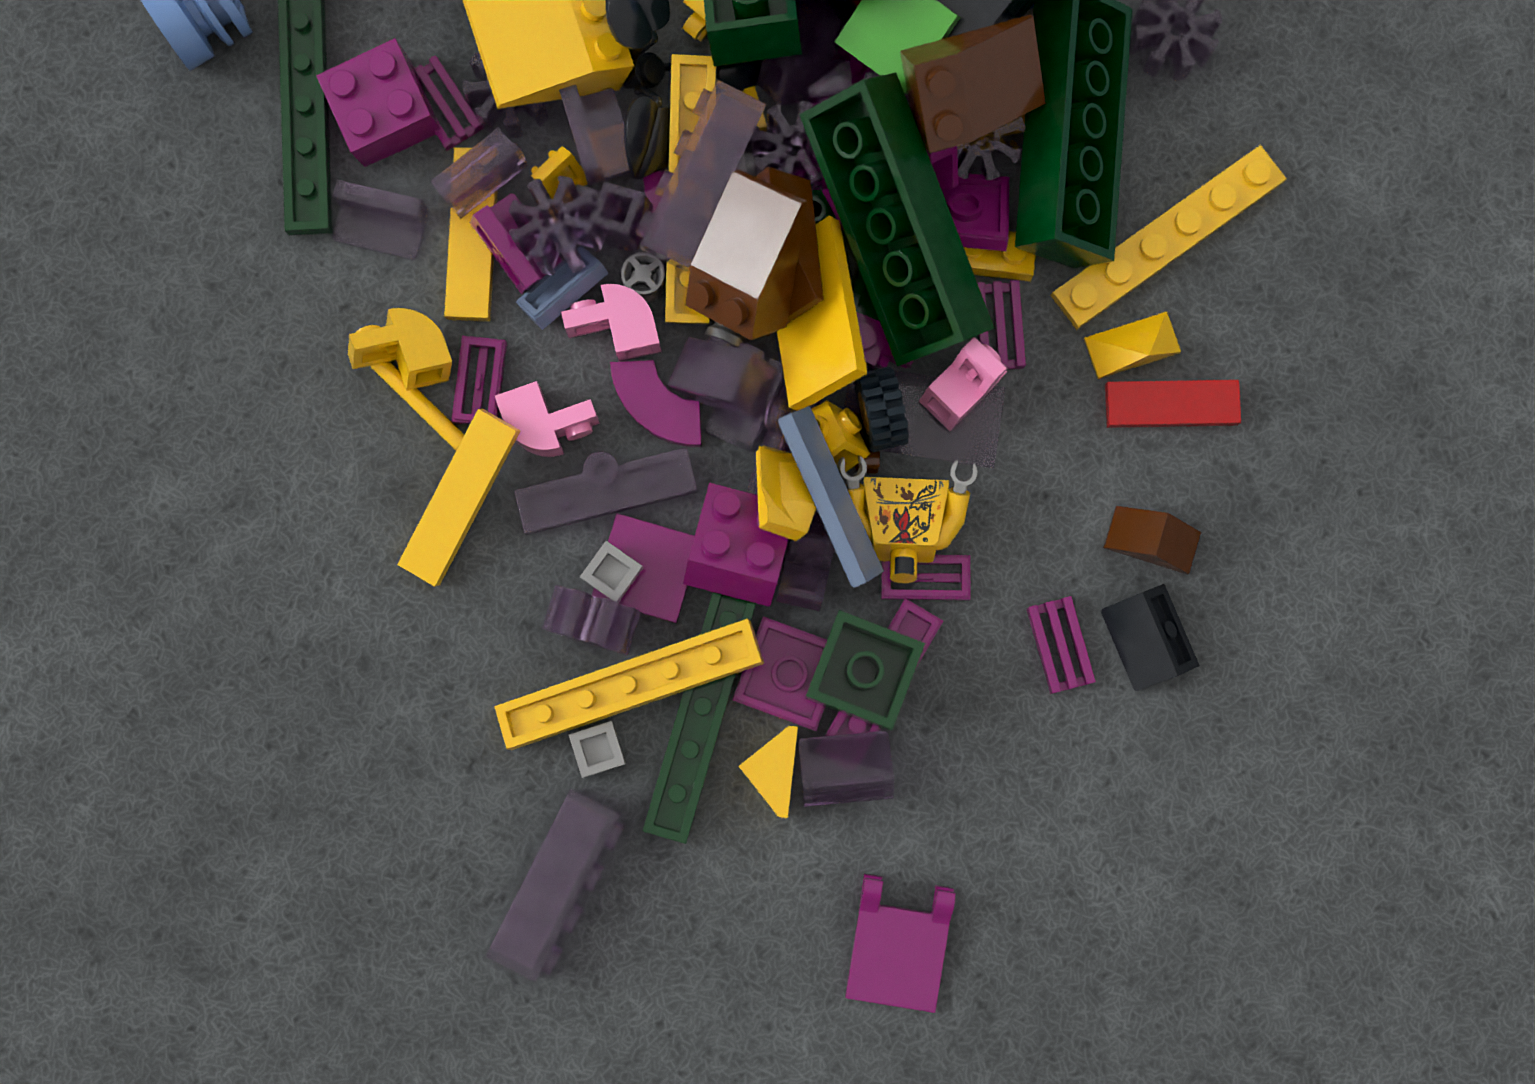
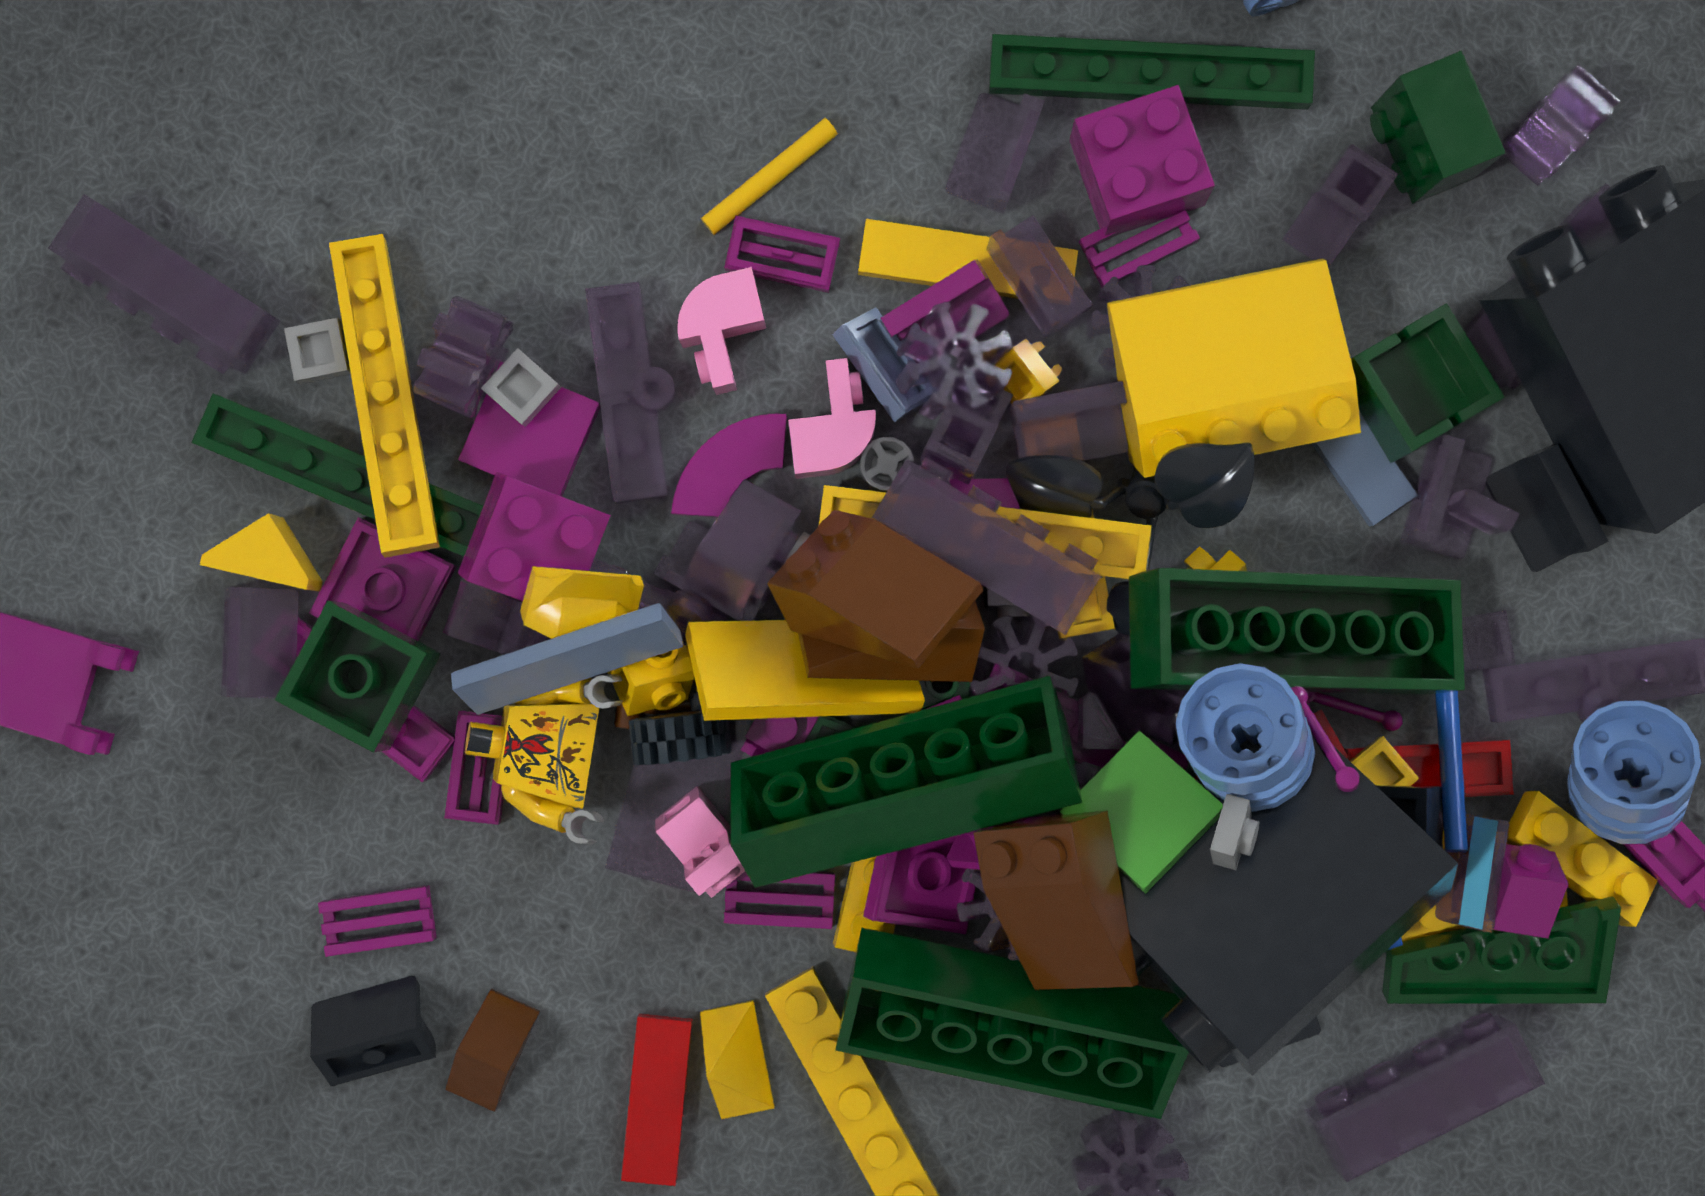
camera: 100 degrees right, 5 degrees up
yellow brick [348,308,452,391] -> none
yellow tile [397,409,521,587] -> none

